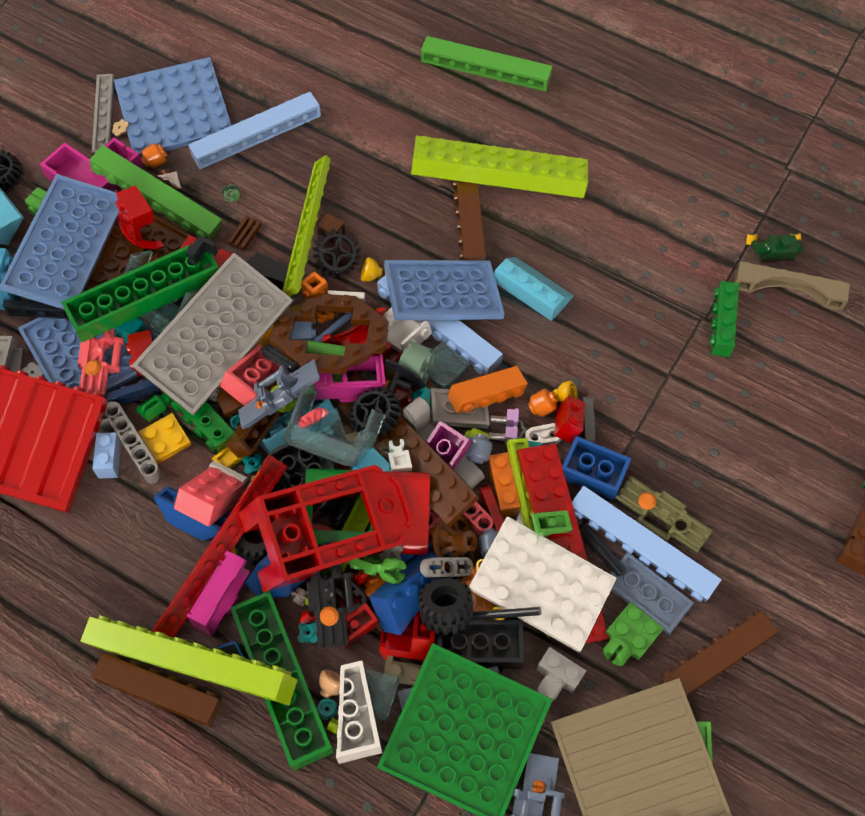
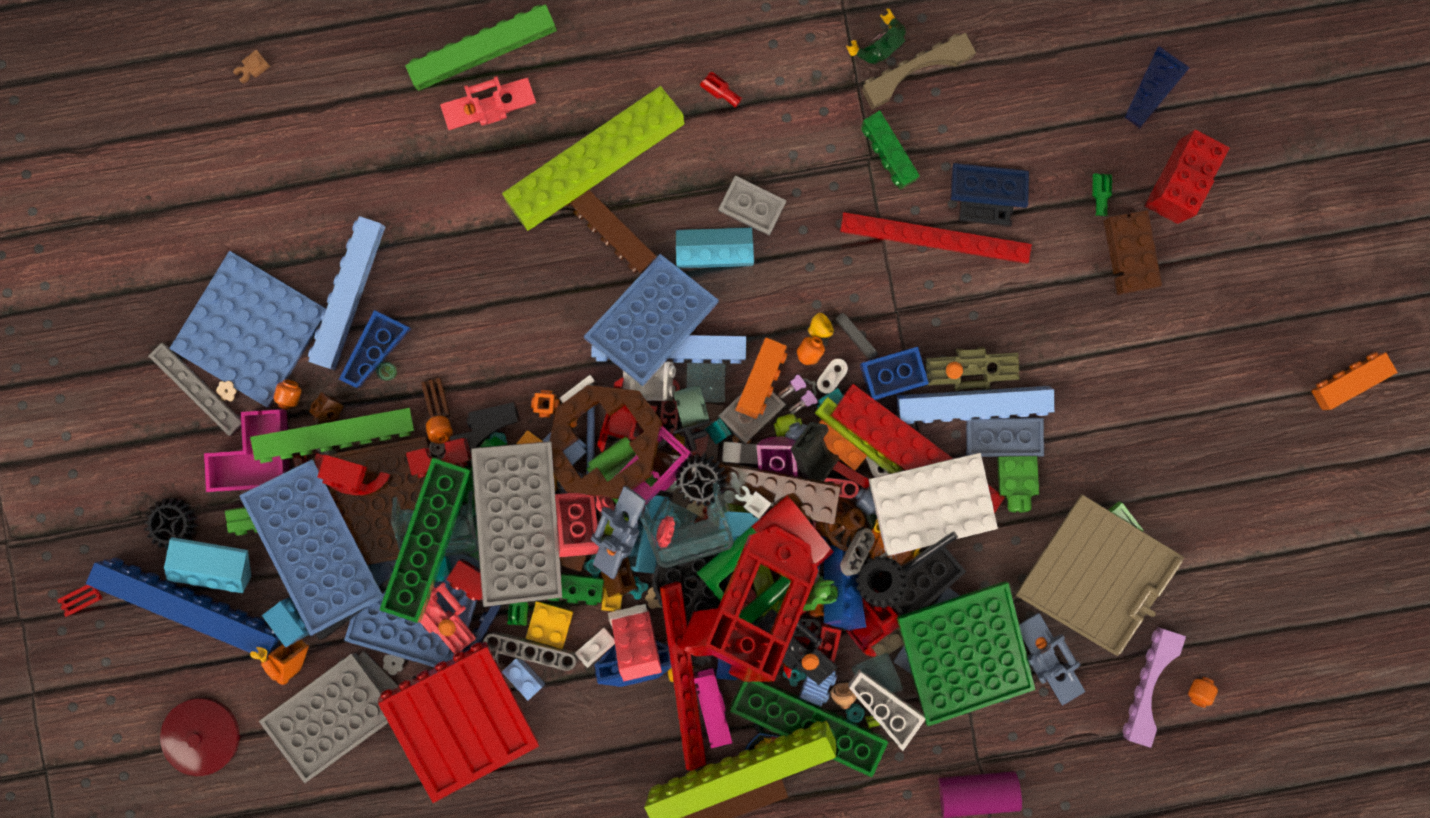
camera: 40 degrees left, 25 degrees up
black bracket [187,236,218,266] -> none
black axle [260,345,298,373] -> none
lime plate [283,155,331,297] -> none
black gear [312,228,361,277] -> none
reddish brown brick [317,213,345,245] -> none
yellow brick [361,257,383,282] -> none
bright green slope [531,511,572,538] -> none
light grey brick [536,647,586,702] -> none
red brick [554,395,585,444] -> none
black axle [580,528,626,577] -> none
reddish brown brick [659,611,778,697] -> none
none -> blue wedge [339,310,412,388]
none -> orange head [426,416,453,444]
none -> coral piece [440,76,536,130]
none -> white plate [575,627,615,668]
none -> red arm [700,71,742,108]
none -> light grey plate [718,176,786,236]
none -> pearl dark grey panel [791,422,839,482]
none -> light blue brick [799,671,837,707]
none -> red plate [840,212,1032,264]
none -> dark blue tile [950,163,1029,208]
none -> black plate [958,201,1014,227]

